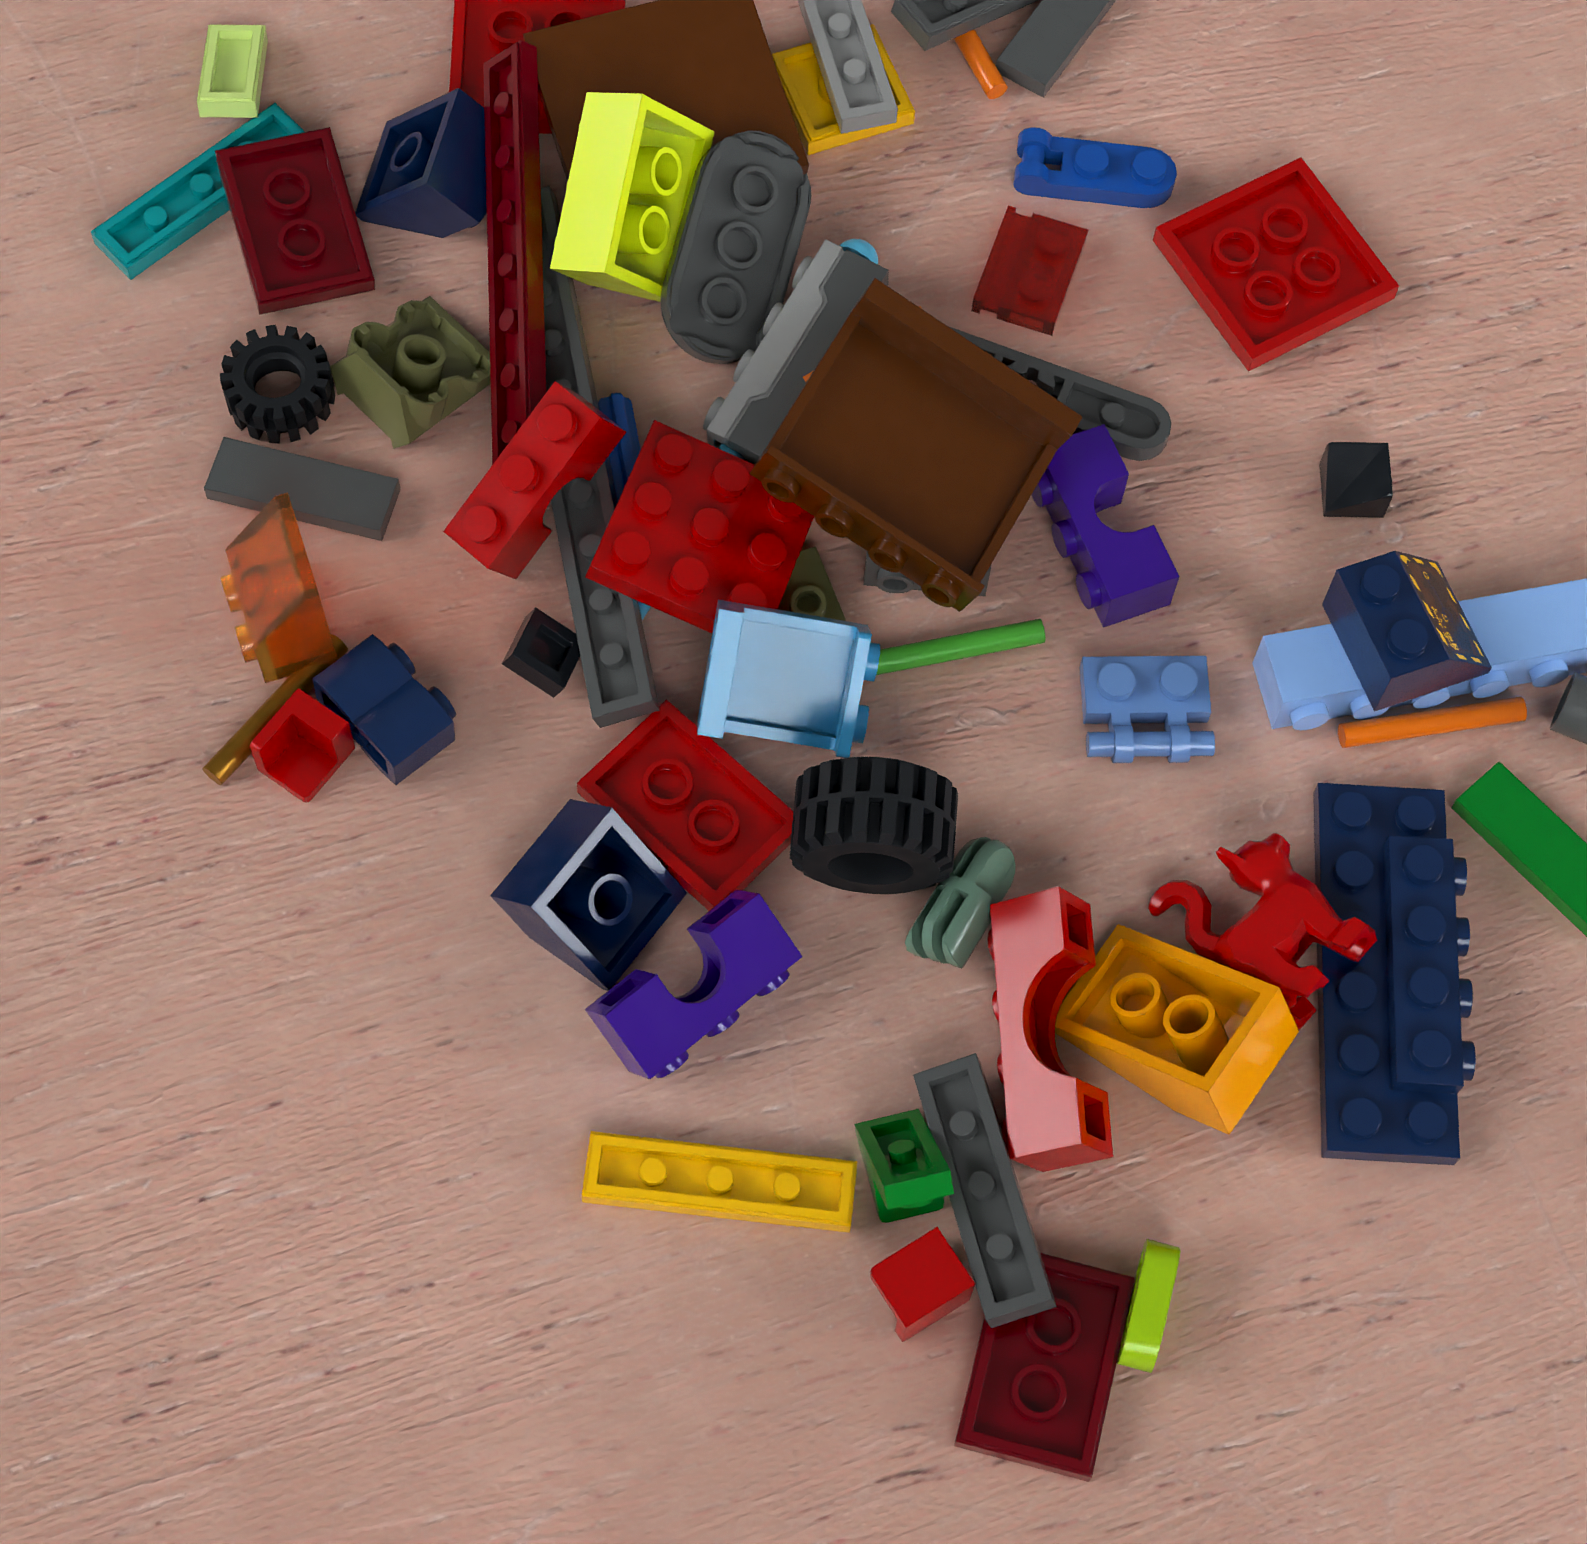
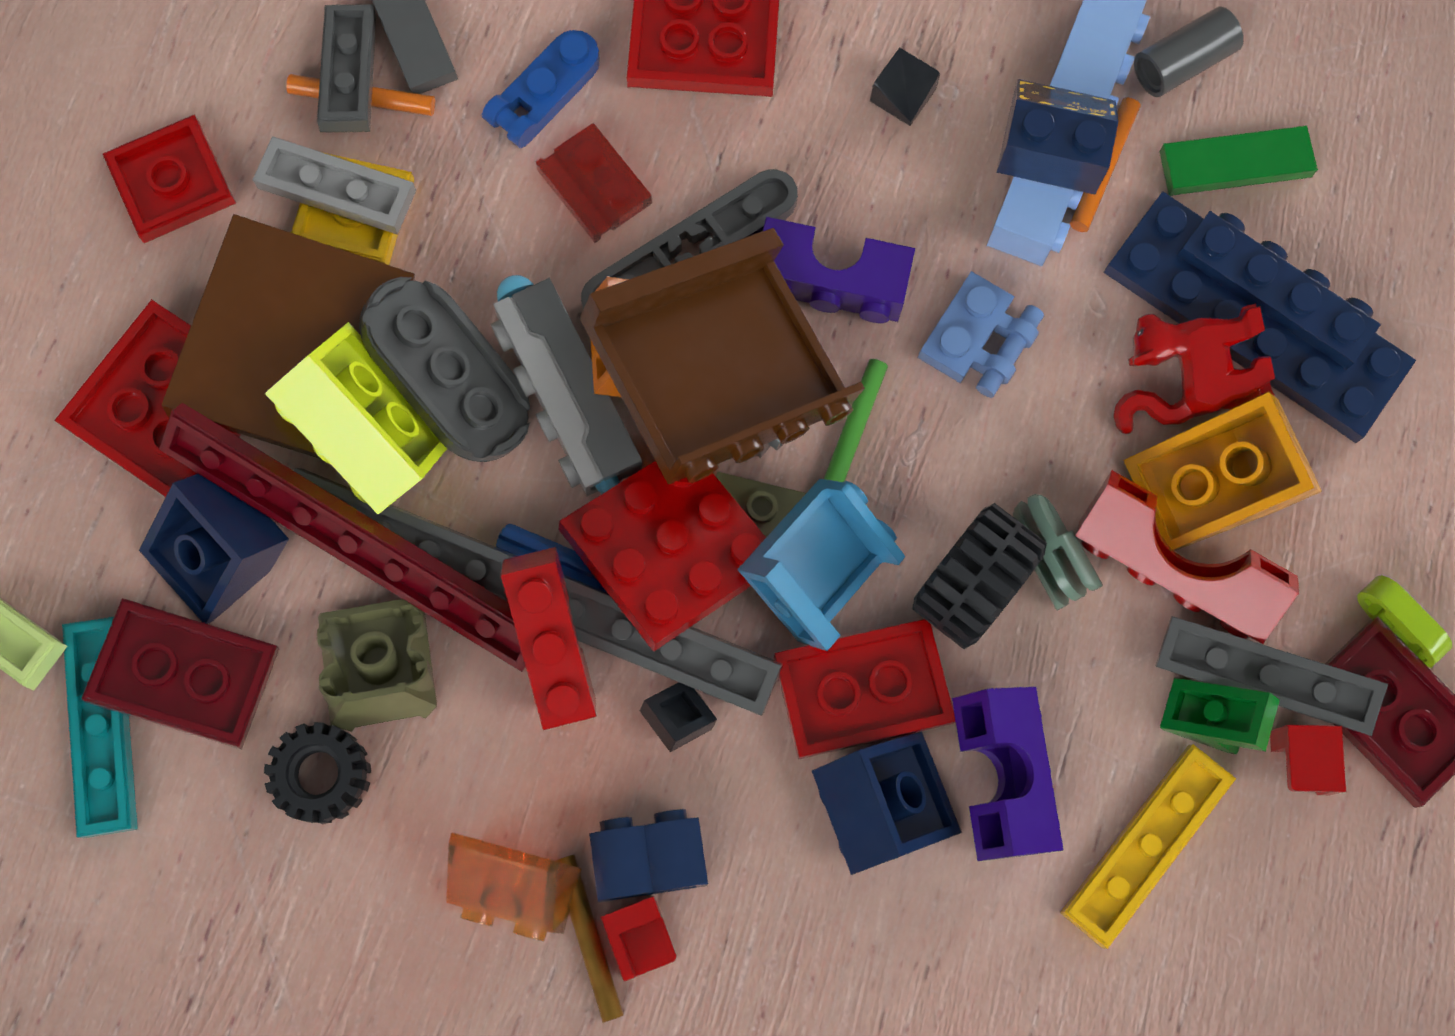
camera: 55 degrees left, 10 degrees up
dark grey tile [204,437,401,541] -> none

